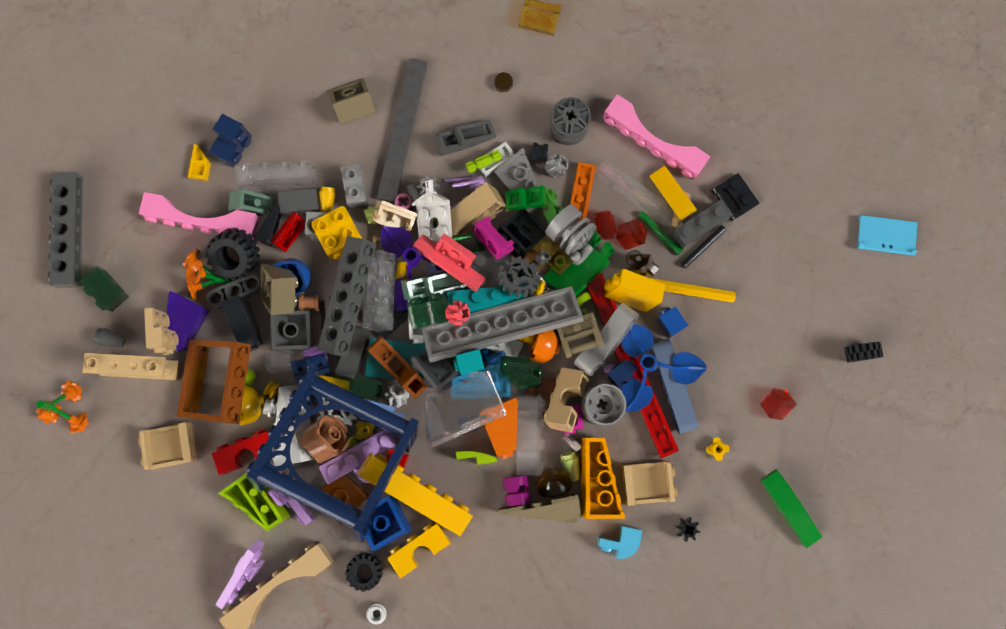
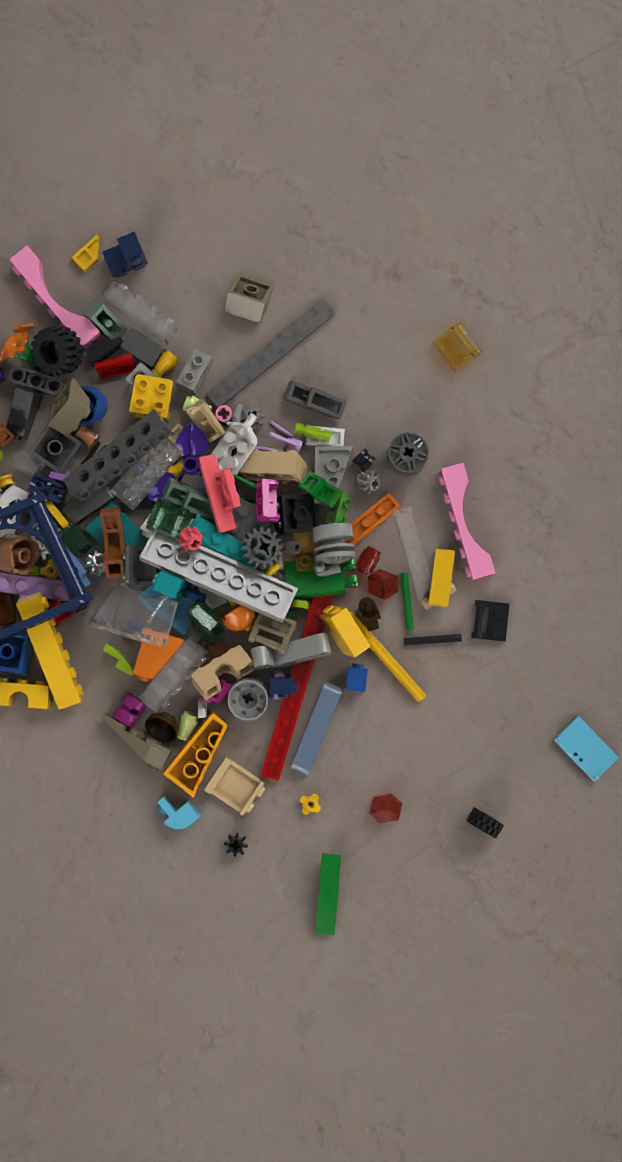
camera: 40 degrees right, 5 degrees up
dark brown tile [494,72,513,92] -> none
blue plant [620,324,707,412] -> none
dark grey arch [671,200,733,250] -> none

